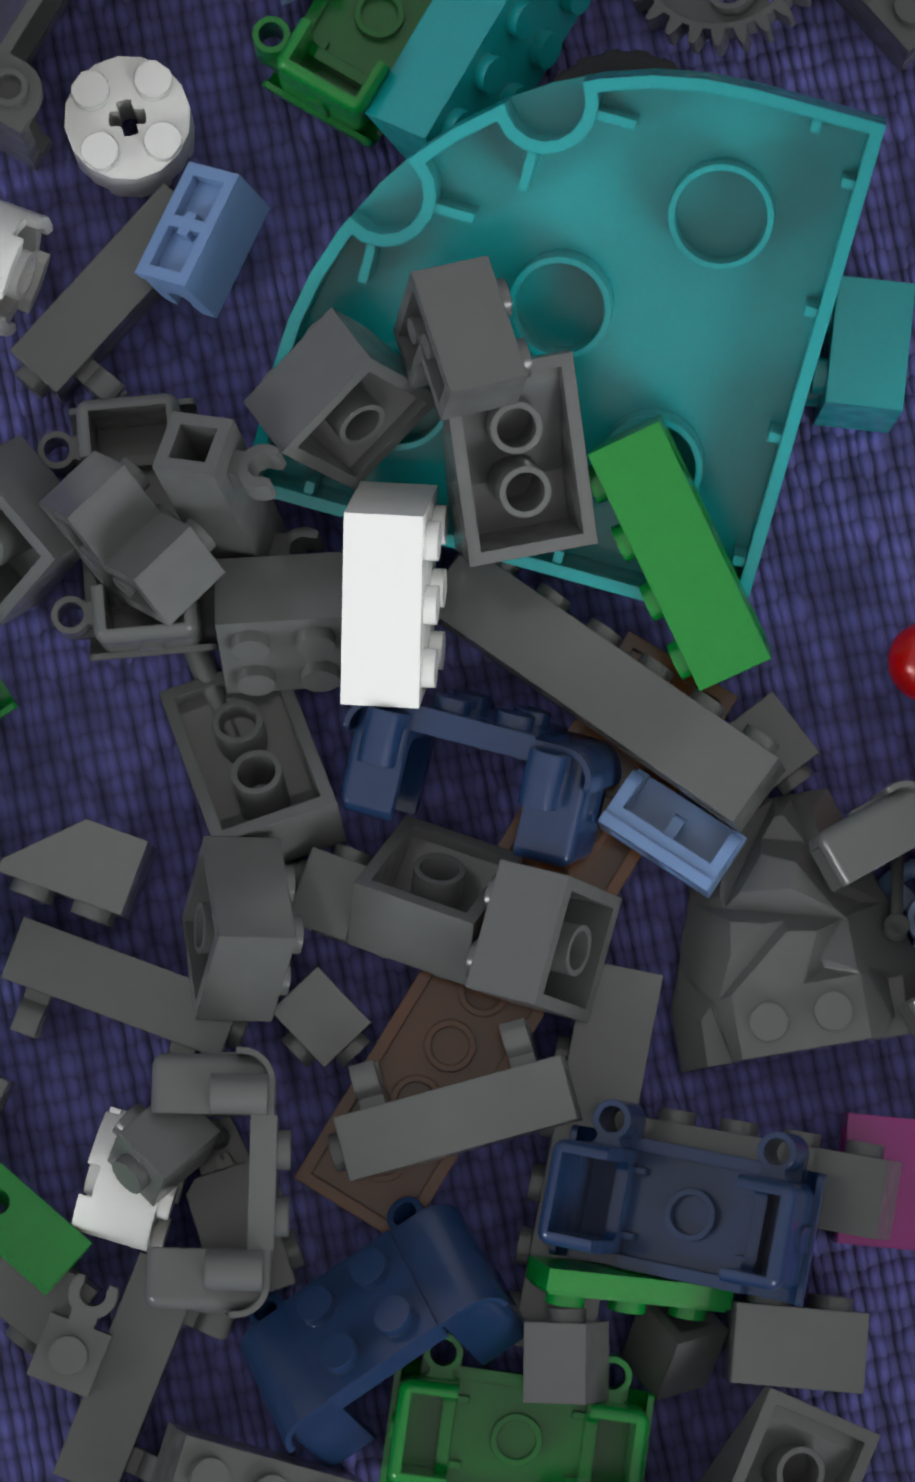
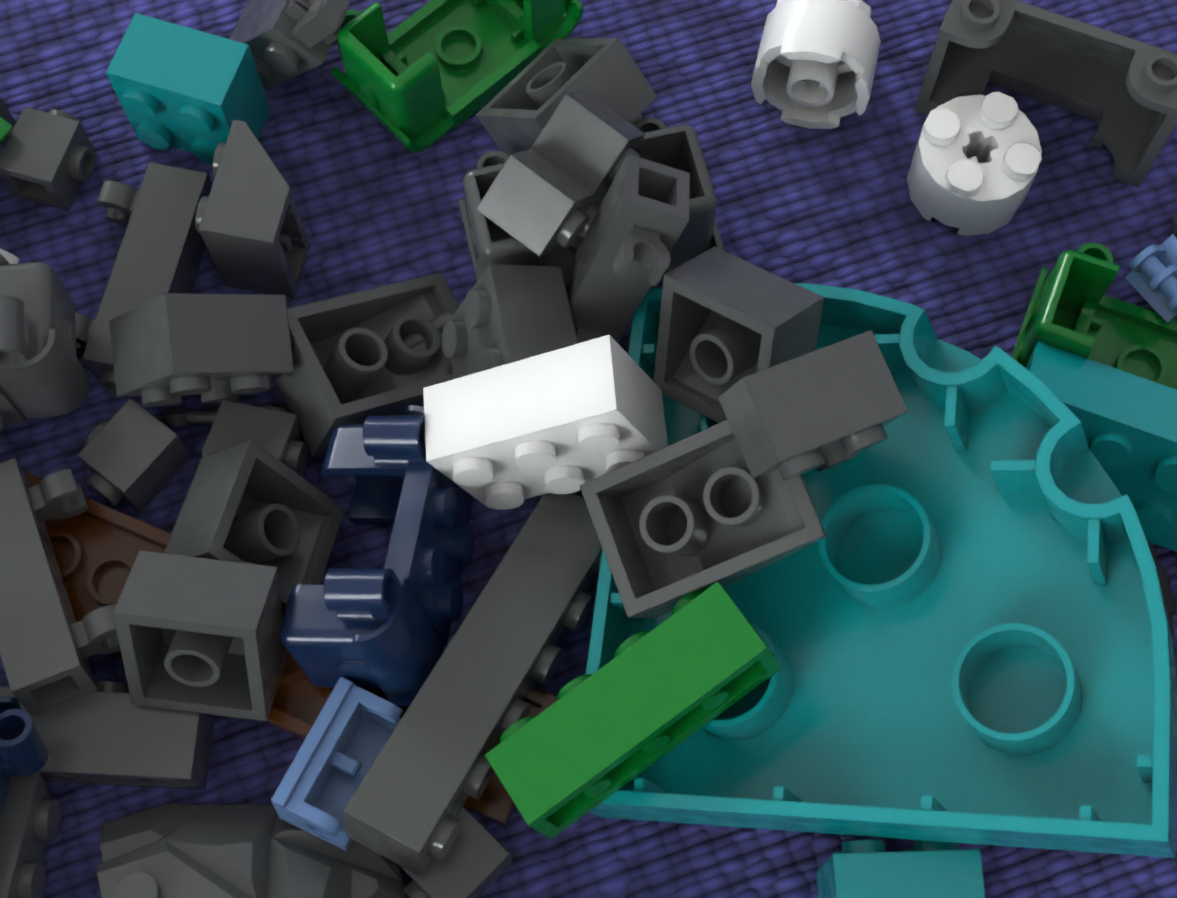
camera: 85 degrees right, 15 degrees down
dark grey brick [10,183,174,404] -> none
medium blue hinge [134,161,270,318] -> none

